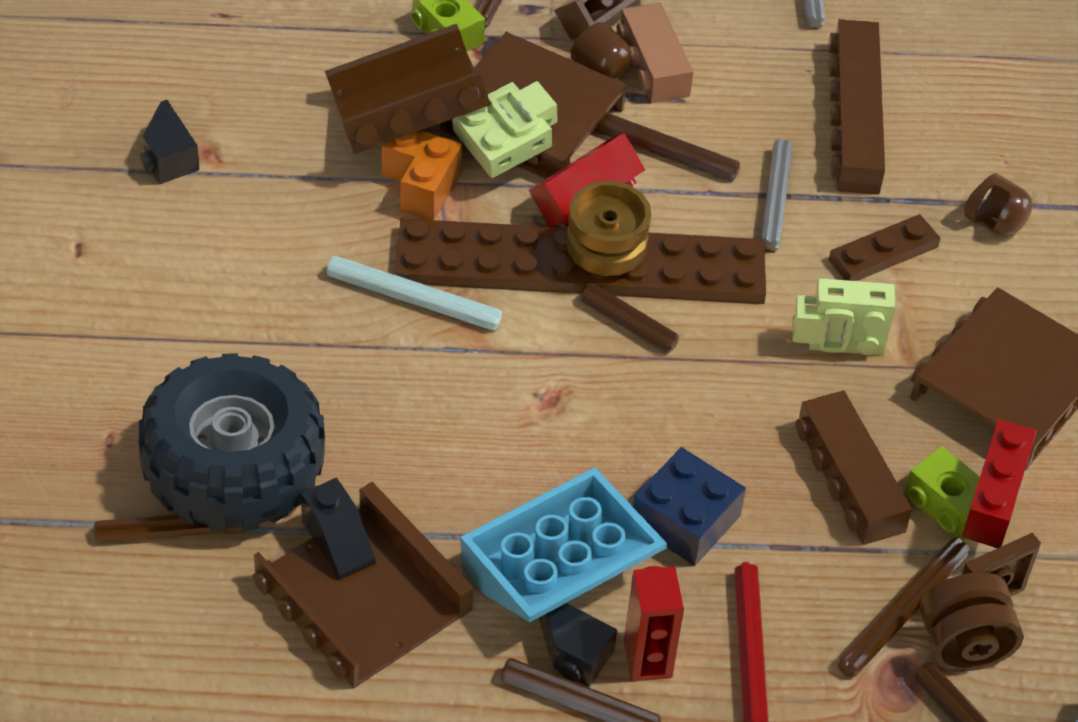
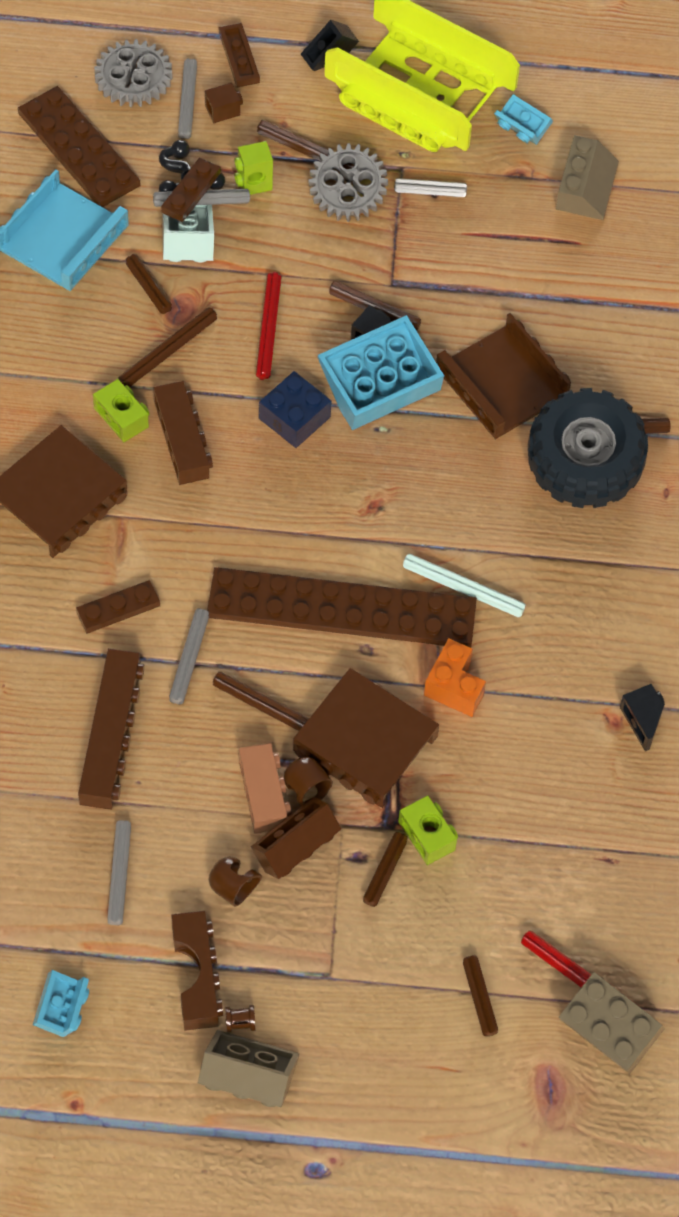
camera: 175 degrees left, 10 degrees up
black slope [301,477,376,580] -> none
reddish brown panel [325,23,491,154] -> none
yellowish green piece [452,81,557,179] -> none
red brick [528,133,645,228] -> none
pearl gold wheel [567,181,652,276] -> none
reddish brown axle [581,283,679,353] -> none
red brick [624,566,684,682] -> none
yellowish green piece [792,278,895,356] -> none
reddish brown wheel [919,572,1024,672] -> none
red brick [961,419,1037,548] -> none
reddish brown tile [962,532,1041,596] -> none
reddish brown helmet [964,173,1033,236] -> none

